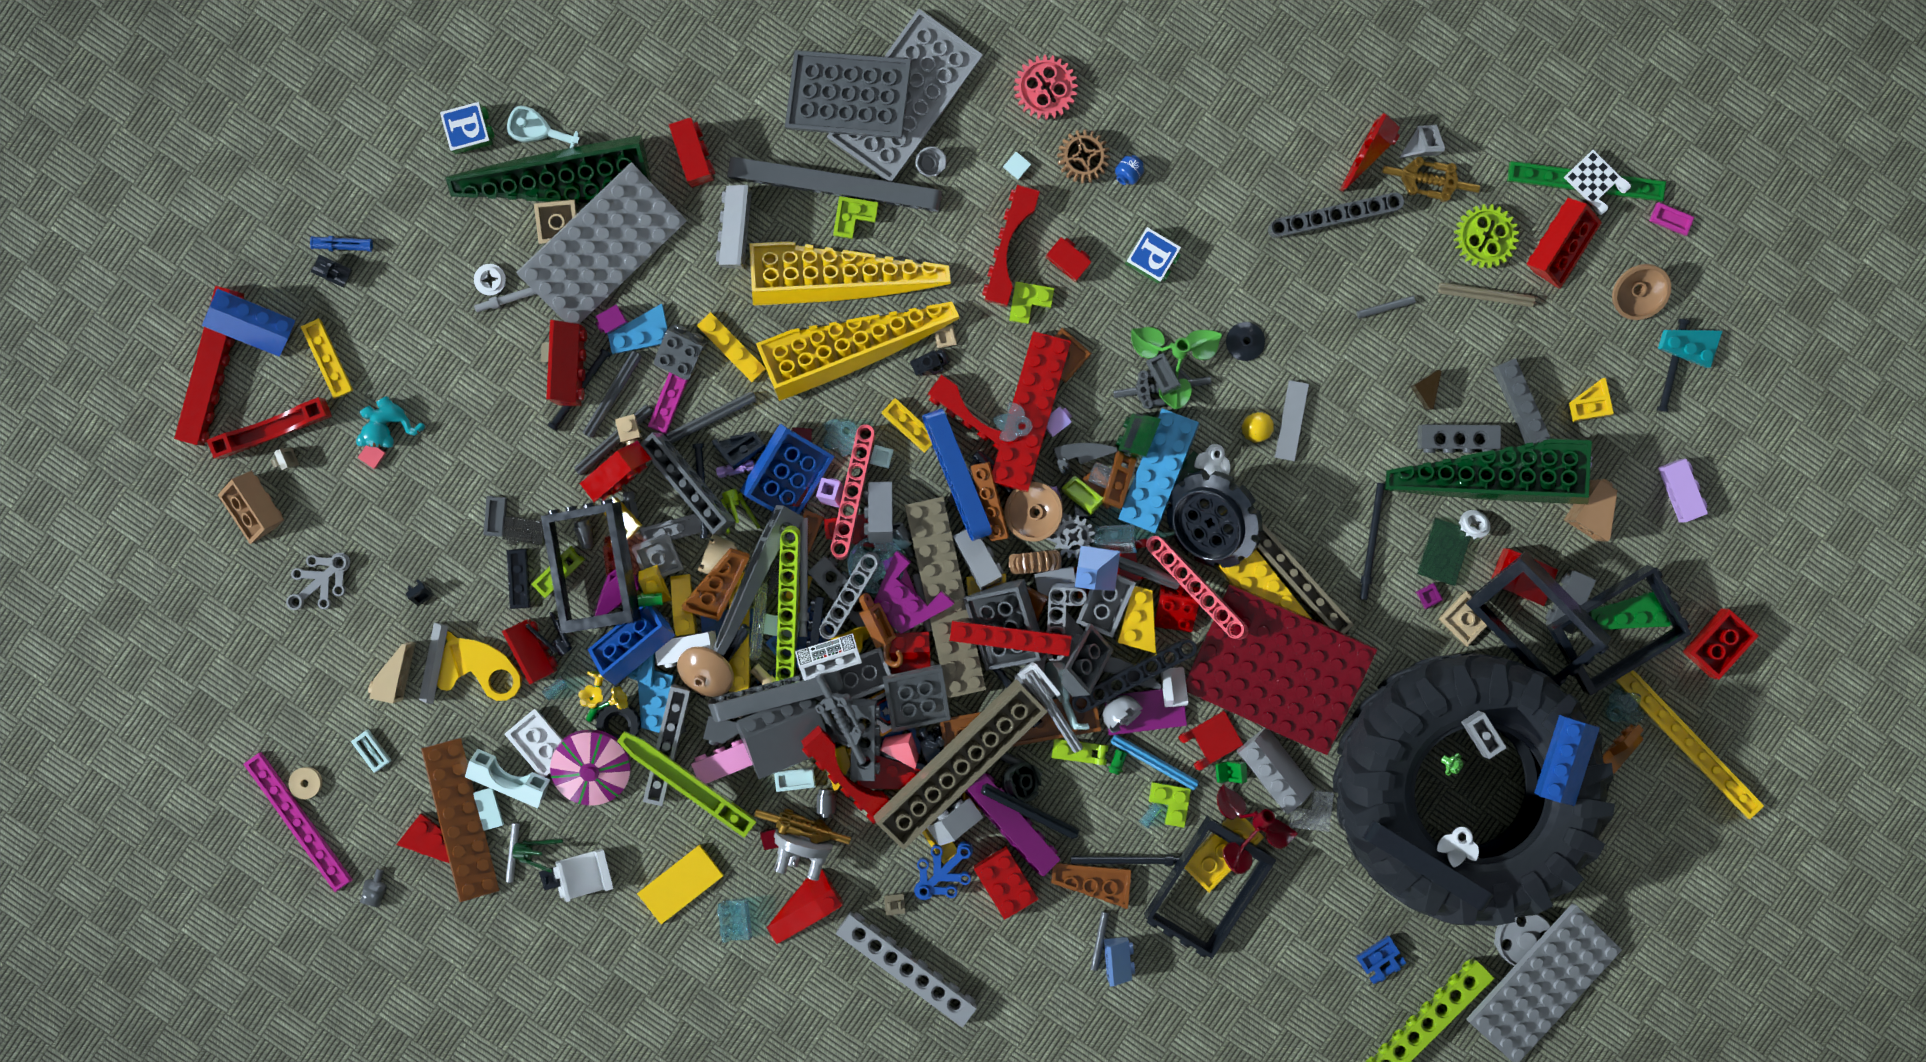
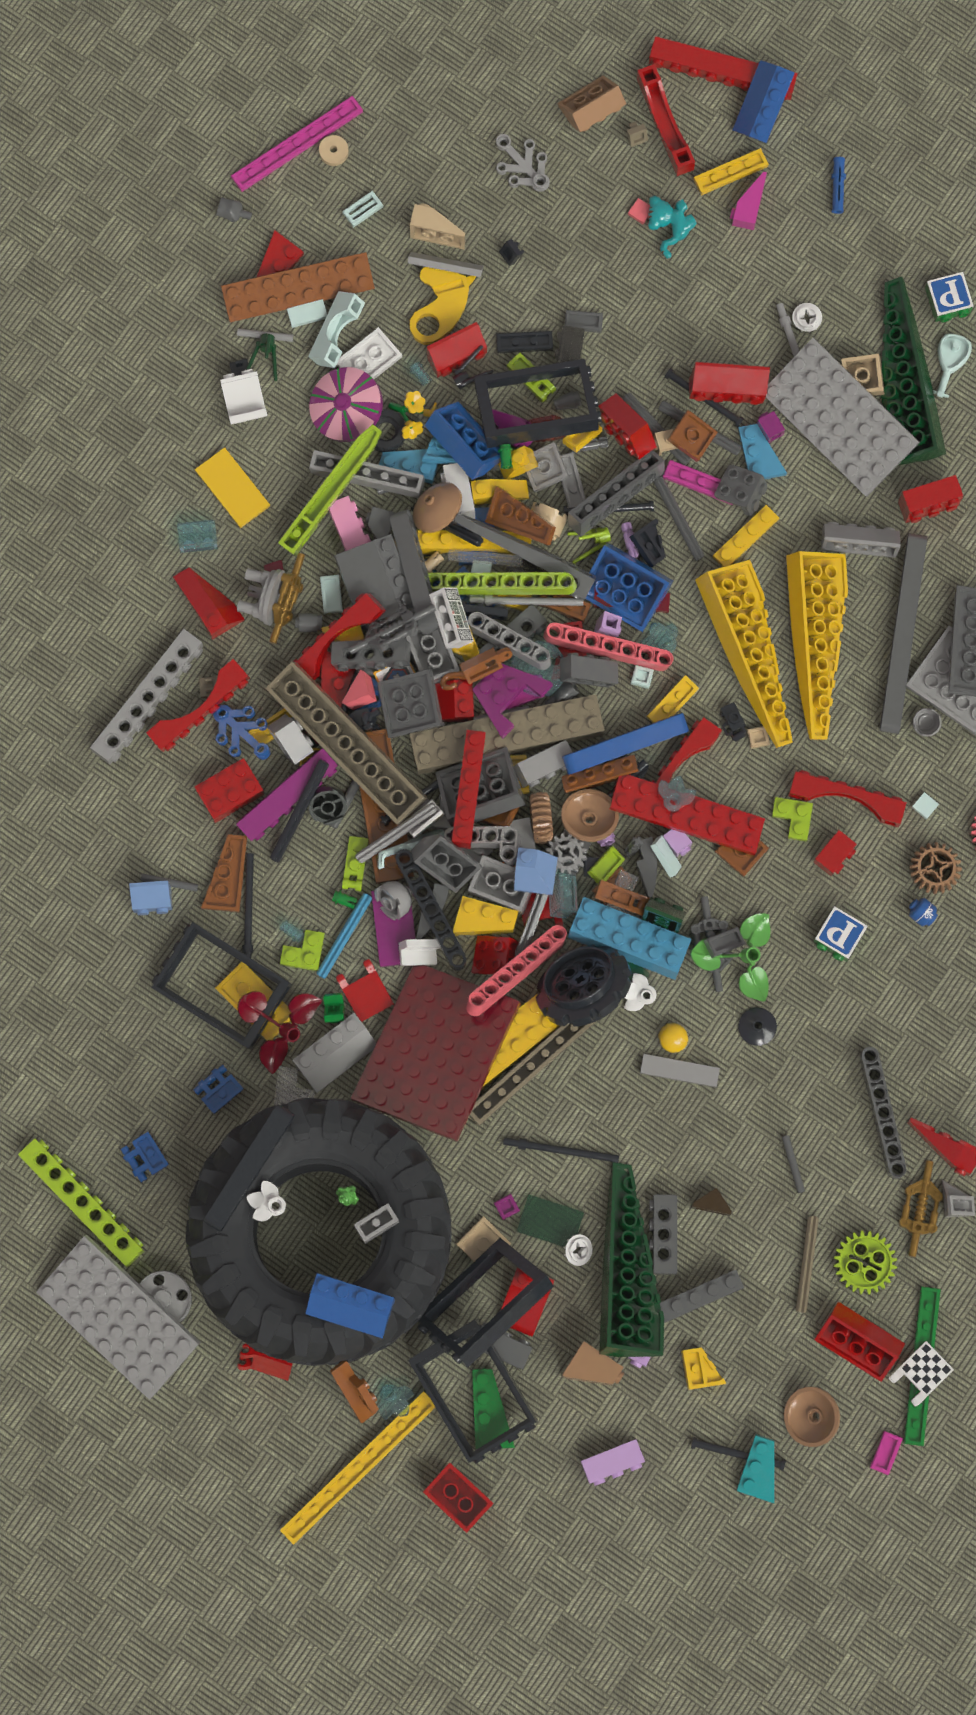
camera: 85 degrees right, 10 degrees down
black hips [311,254,353,288] -> none
lime plate [833,196,878,239] -> none
none -> red arch [146,659,250,752]
none -> blue plate [193,1065,244,1114]
none -> light aqua tile [651,835,682,878]
none -> dark orange tile [667,410,718,462]
none -> dark pink slope [730,172,767,230]

